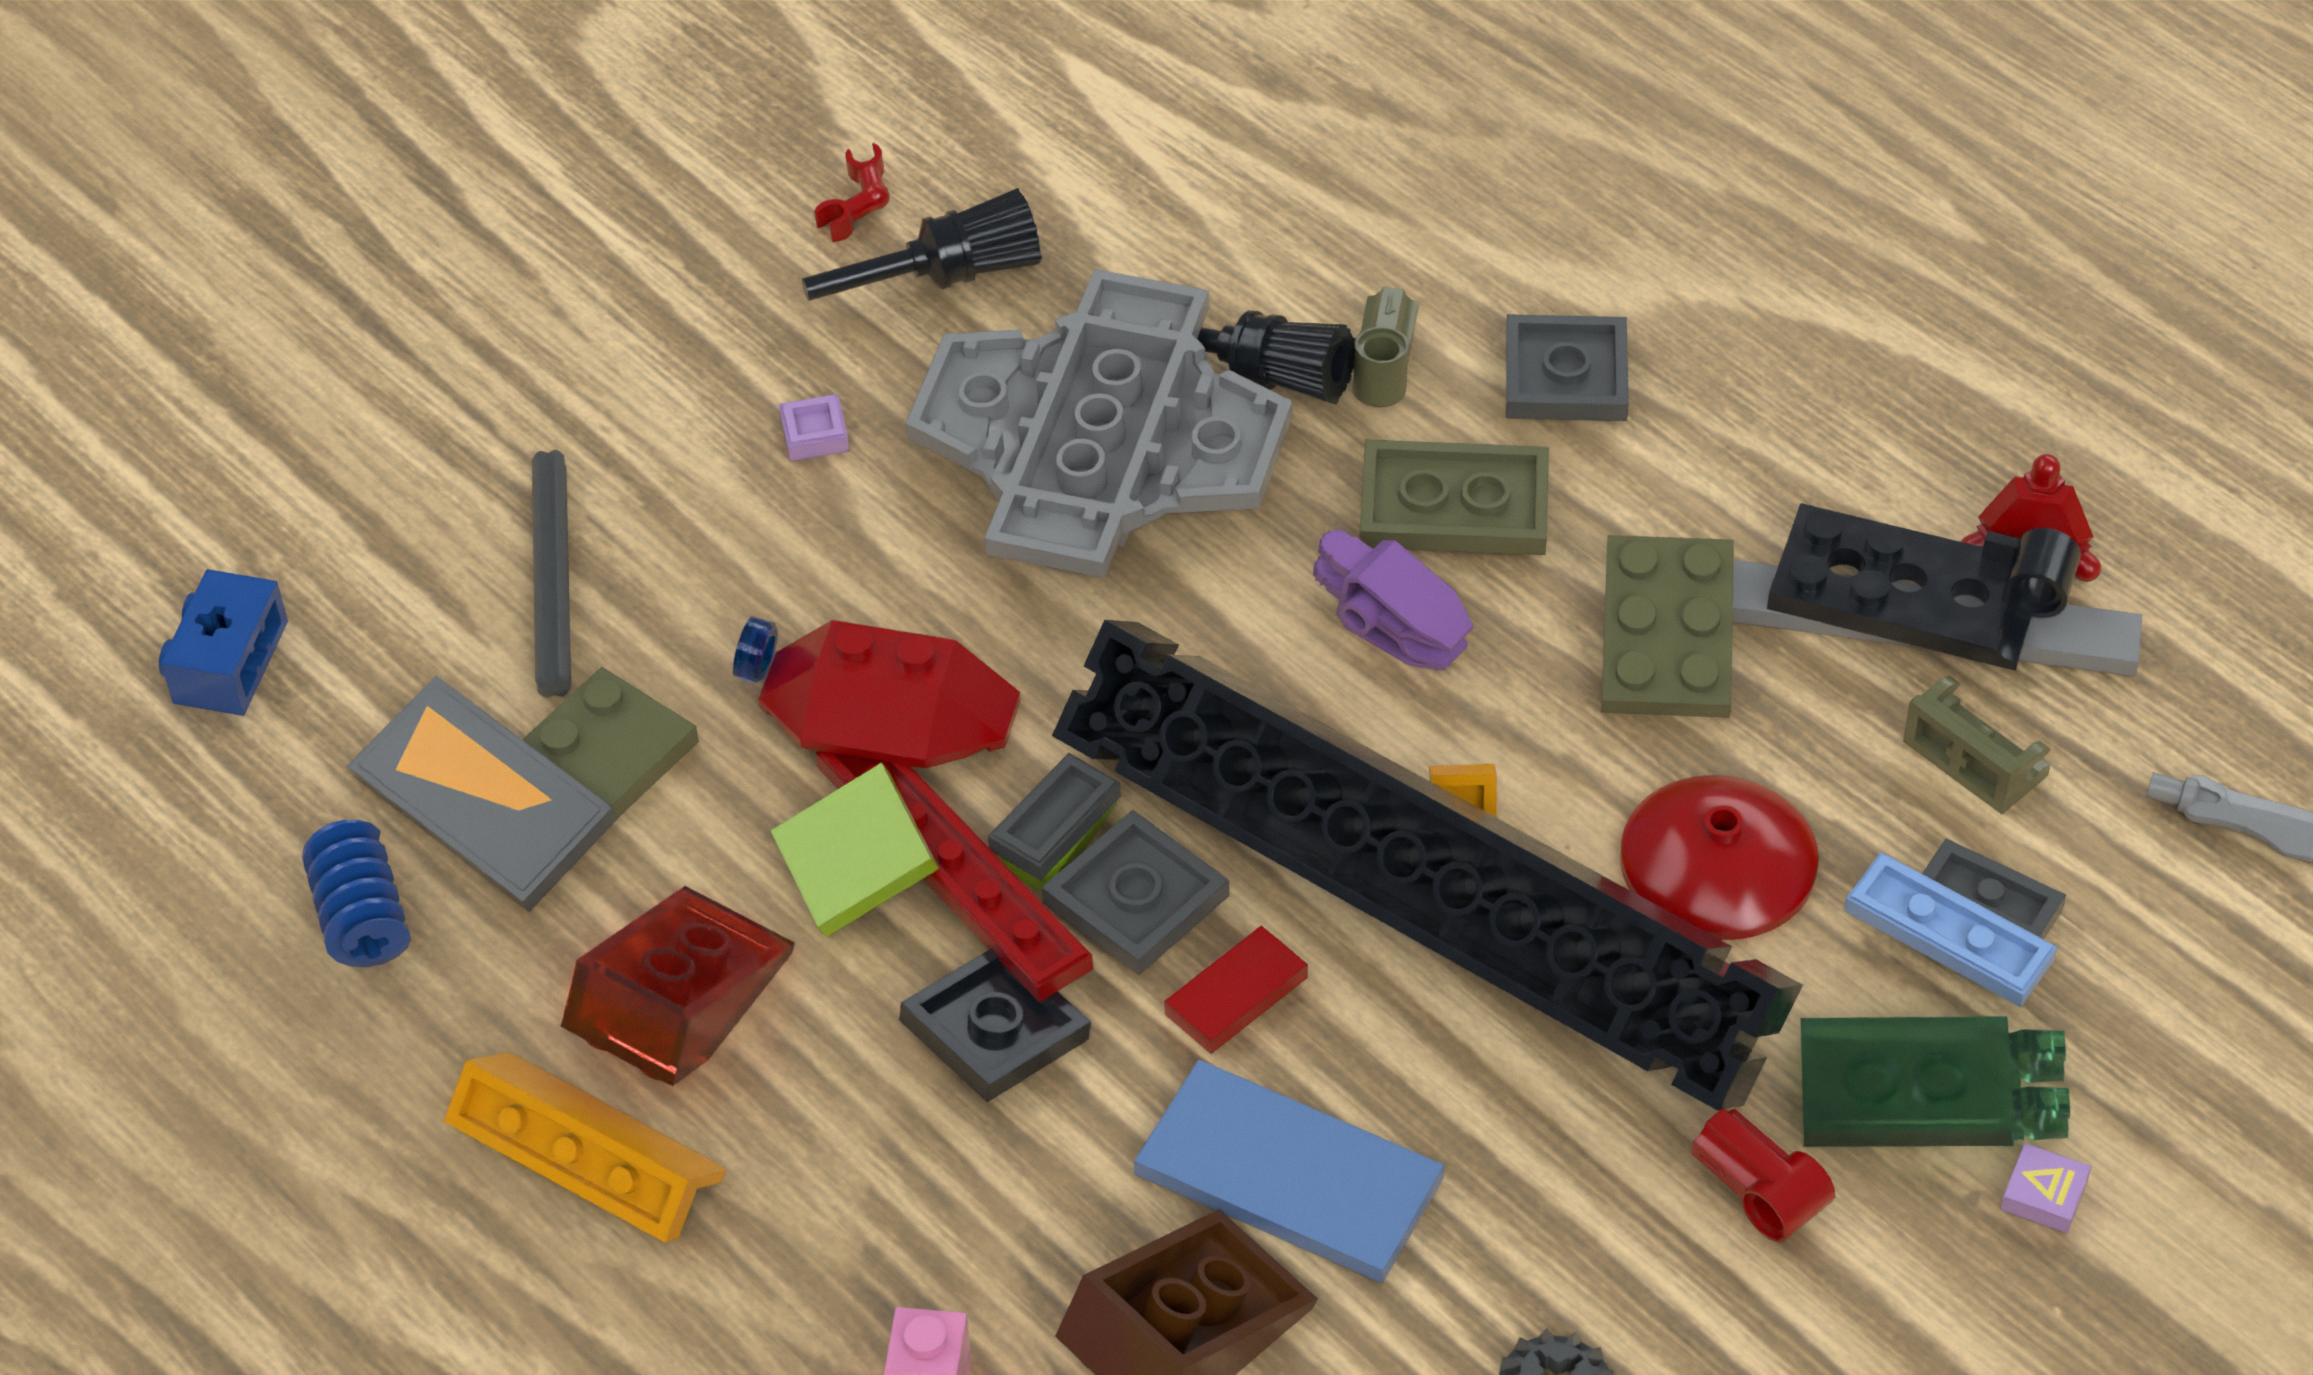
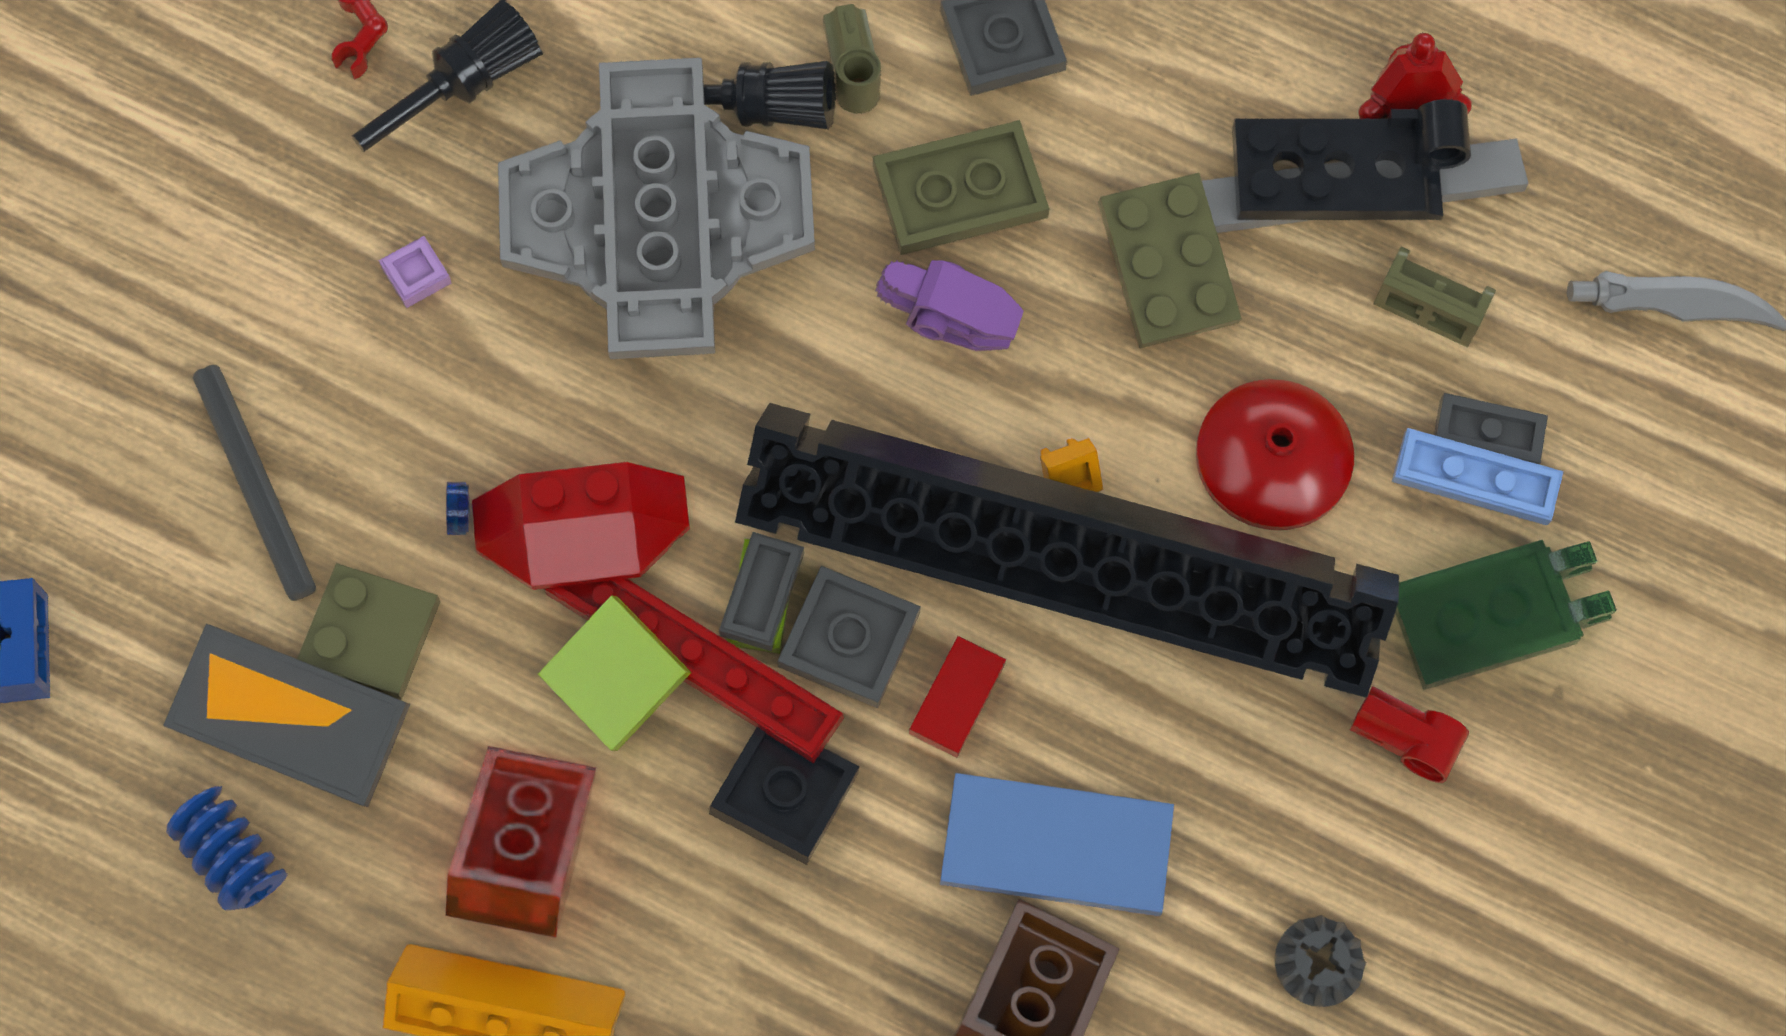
camera: 25 degrees left, 20 degrees up
lavender tile [2000,1143,2092,1234] -> none

